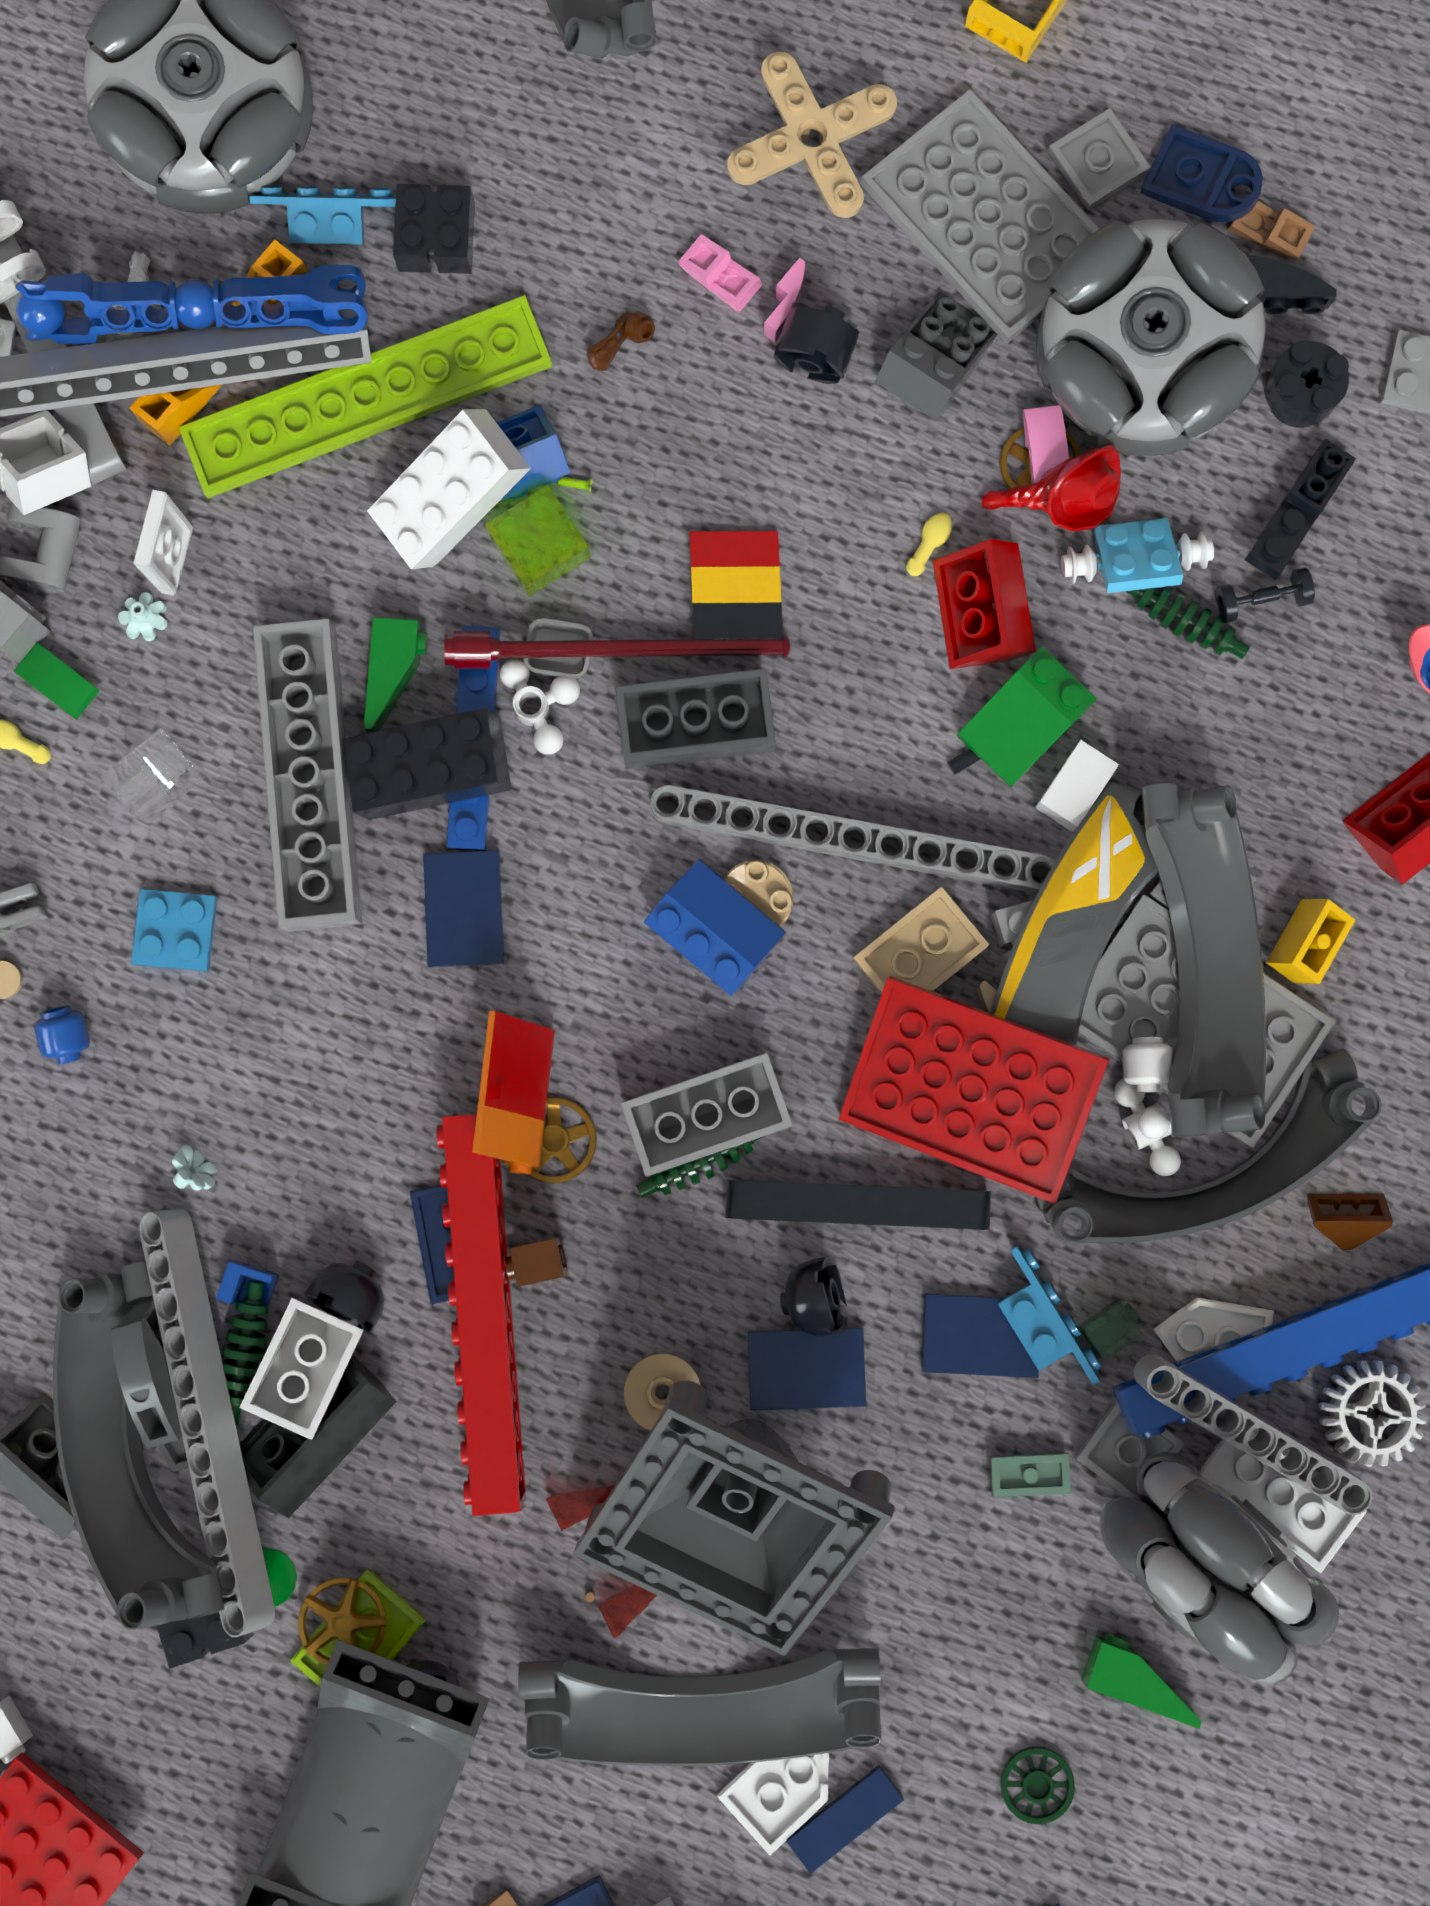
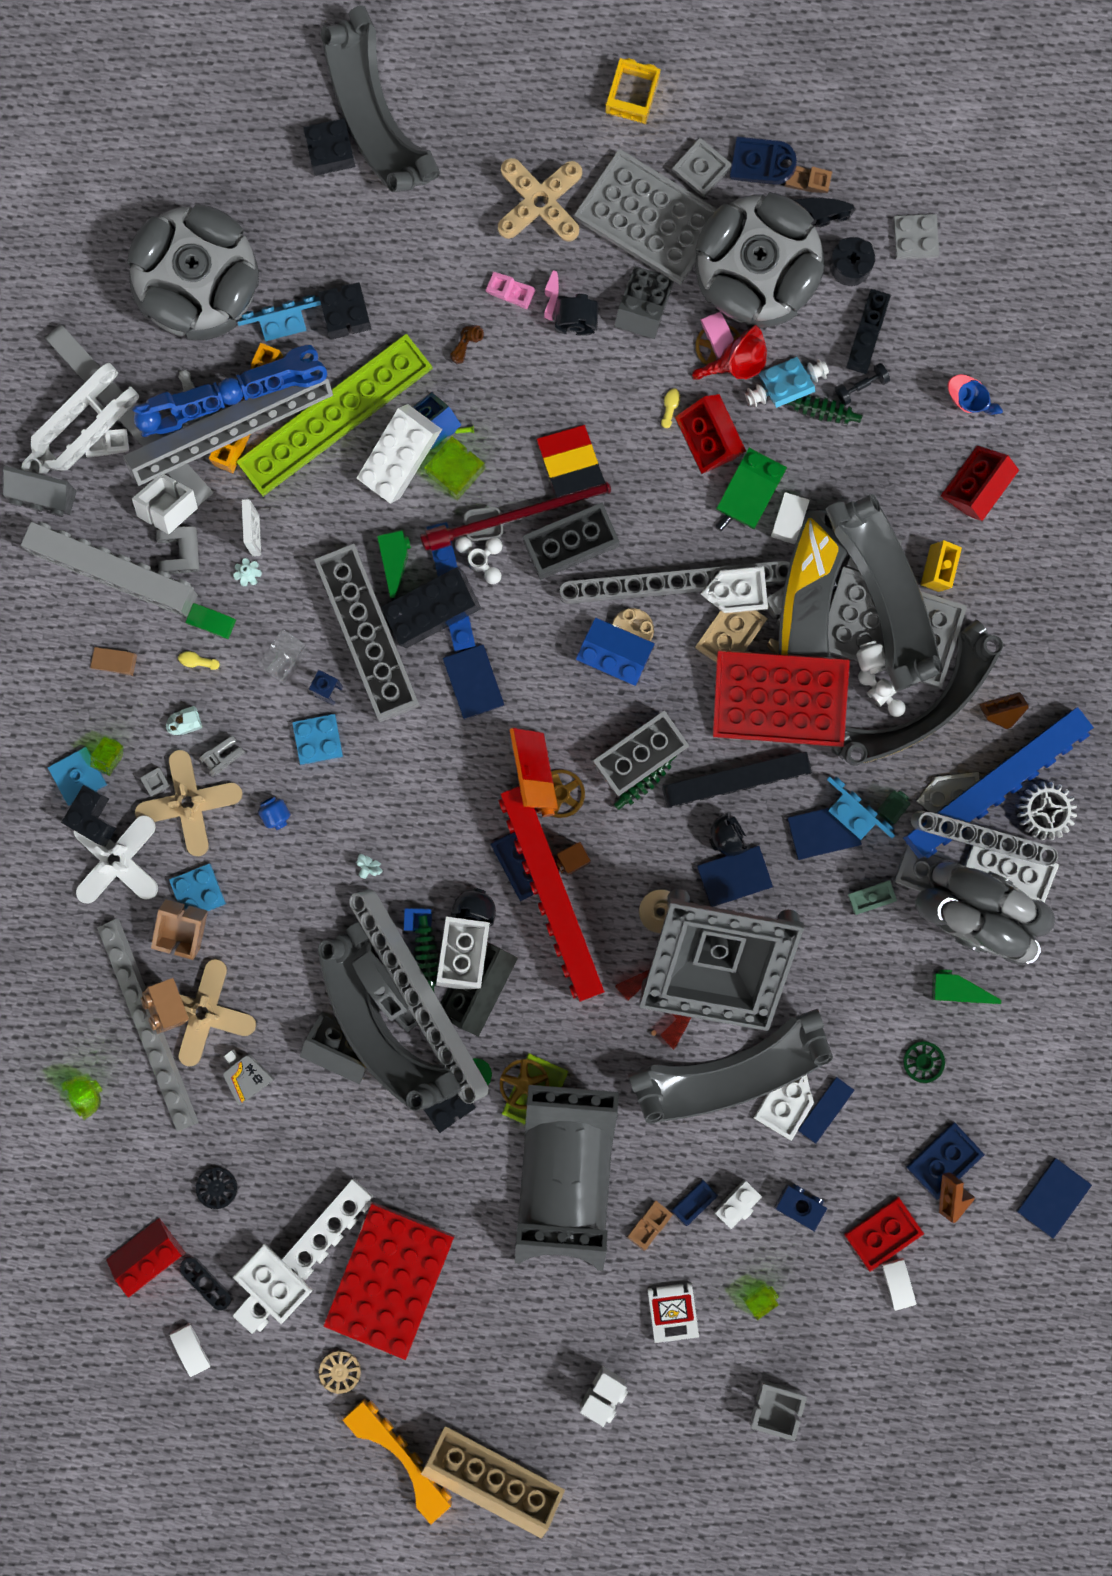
camera: 15 degrees left, 0 degrees up
none -> dark blue window [309,670,343,706]
none -> white tile [701,566,768,613]

